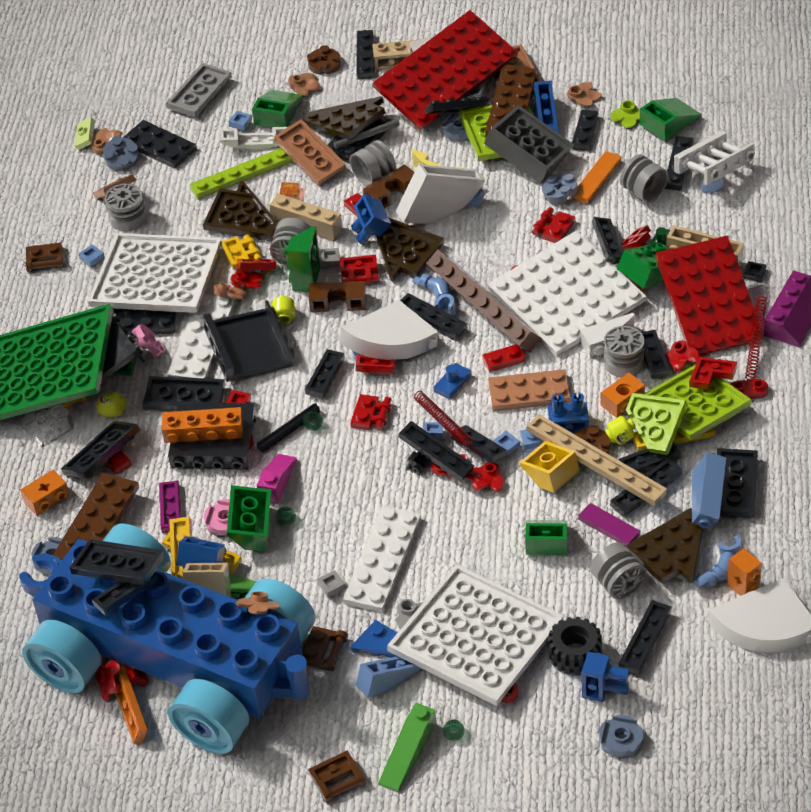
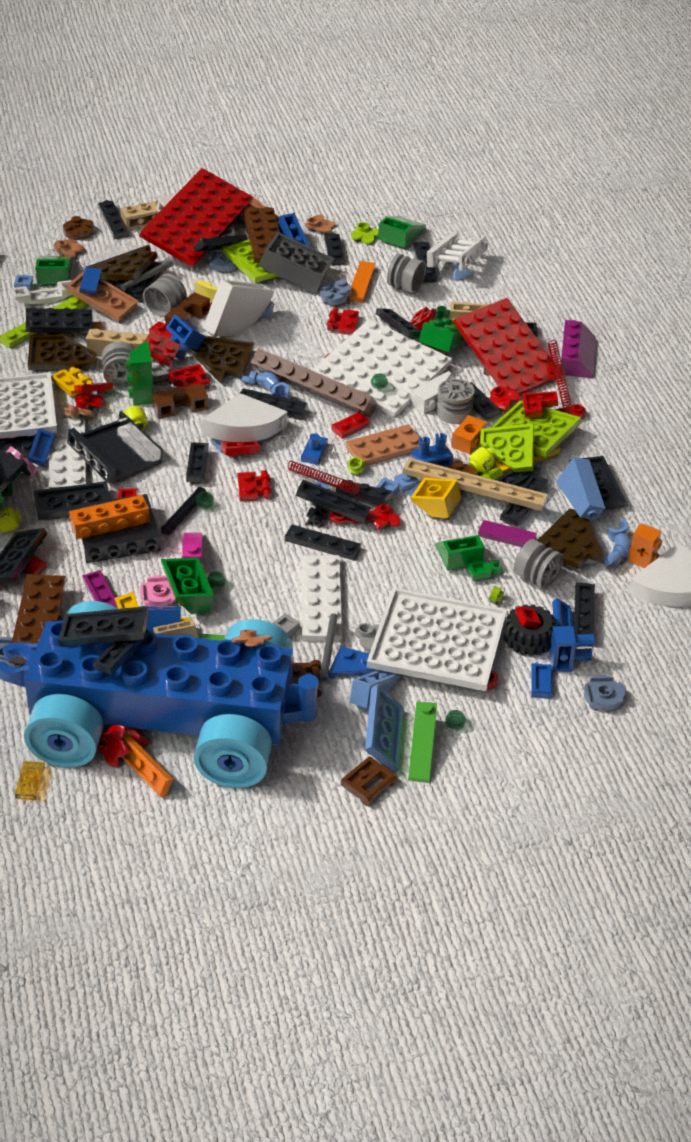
camera: 25 degrees left, 5 degrees down
none -> clear yellow plate [15,761,45,800]
none -> black plate [26,307,93,334]
none -> blue tile [28,428,56,467]
none -> blue tile [79,266,102,295]
none -> red plate [144,330,181,367]
none -> black plate [285,524,361,561]
none -> dark grey bar [319,613,338,681]
none -> lime plate [347,457,365,474]
none -> medium blue plate [365,684,404,773]
none -> clear green plate [371,373,388,389]
none -> green plate [467,560,503,581]
none -> lime tile [481,468,503,480]
none -> lime plate [488,586,504,604]
none -> red plate [515,606,542,628]
none -> blue tile [531,663,552,699]
none -> blue tile [552,598,572,626]

